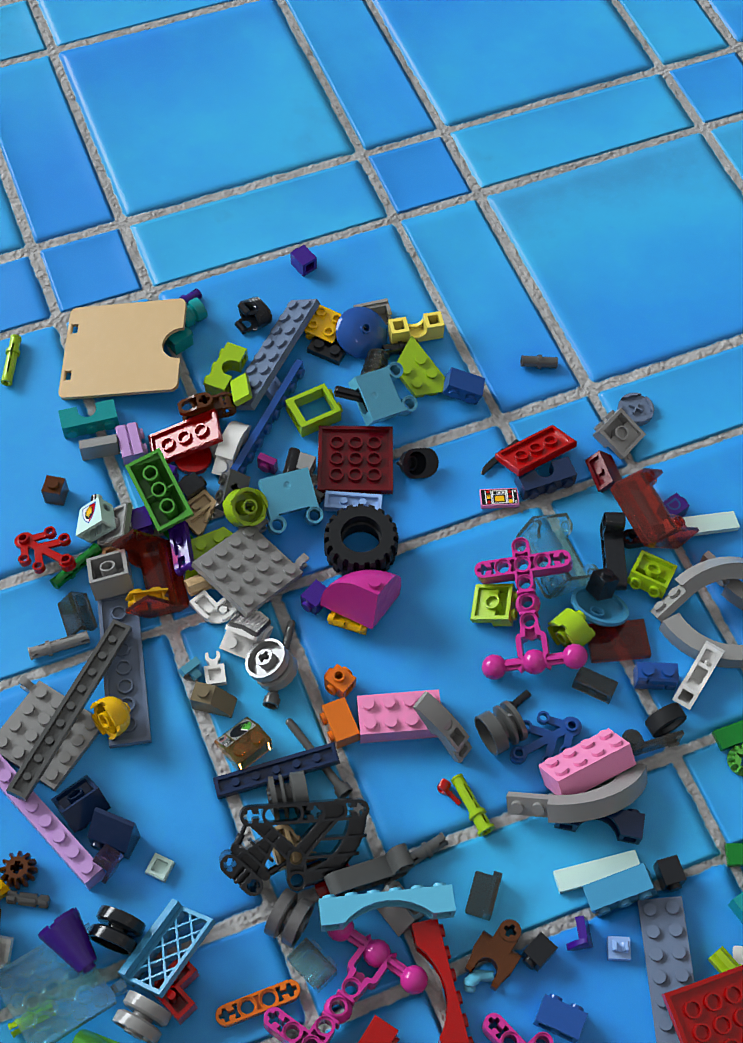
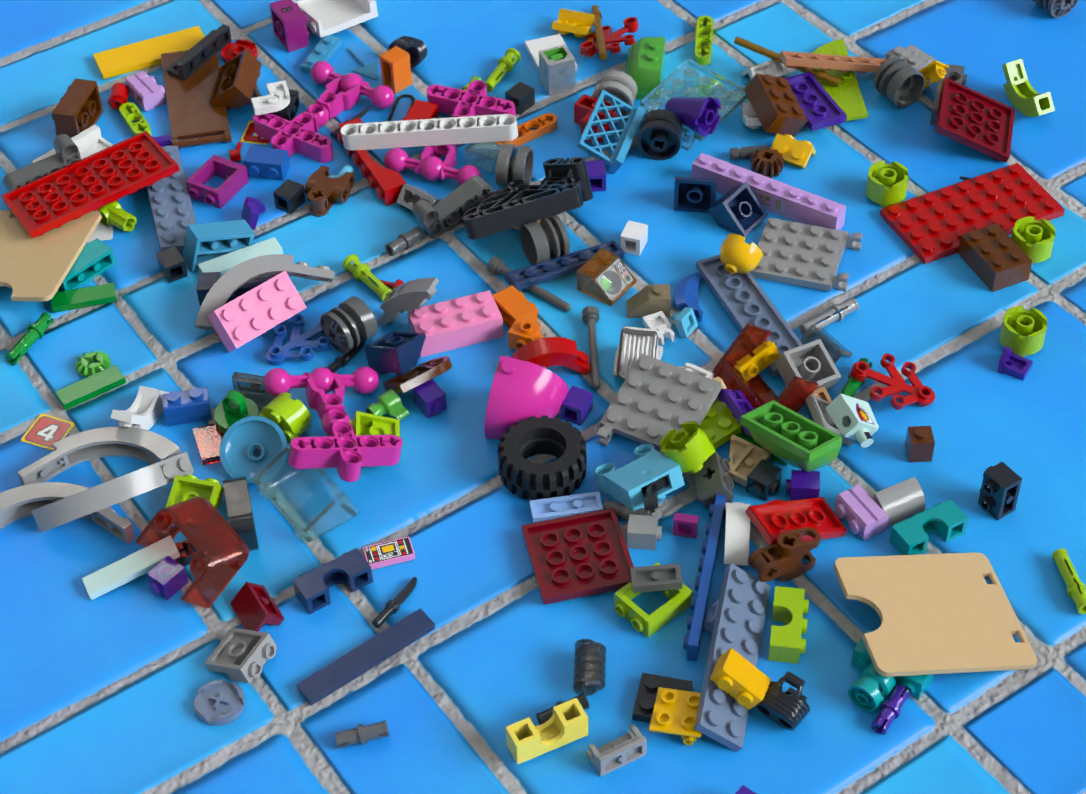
camera: 170 degrees right, 15 degrees down
dark grey plate [6,619,132,802] -> none
clear purple panel [93,844,124,884] -> none
light aqua tile [145,853,175,883] -> none
lime tile [230,373,253,406] -> none
light grey wheel [245,638,298,691] -> none
medium azure arch [318,882,456,932] -> none
medium azure piece [334,362,418,426] -> none
blue dish [336,307,388,359] -> none
black piece [396,448,439,479] -> none
lime wing [397,336,445,398] -> none
blue brick [442,367,485,405] -> none
clear smoke panel [465,871,503,921] -> none
red tile [495,425,577,477] -> none
black brick [586,568,620,601] -> none
light blue tile [606,936,631,961] -> none
clear smoke door [622,729,684,756] -> none
black tyre [645,703,687,738] -> none
none -> magenta window [185,155,249,209]
none -> green tile [214,390,259,433]
none -> dark blue tile [296,608,435,706]
none -> white beam [341,114,518,151]
none -> dark blue slope [364,331,426,376]
none -> bright green piece [365,389,409,421]
none -> reddish brown tile [383,356,452,393]
none -> dark purple brick [413,379,447,418]
none -> red arch [510,337,591,375]
none -> dark purple brick [586,160,606,192]
none -> white brick [620,220,648,256]
none -> dark grey plate [630,563,683,593]
none -> blue piece [673,273,703,322]
none -> yellow brick [710,648,771,709]
none -> black brick [978,462,1022,521]

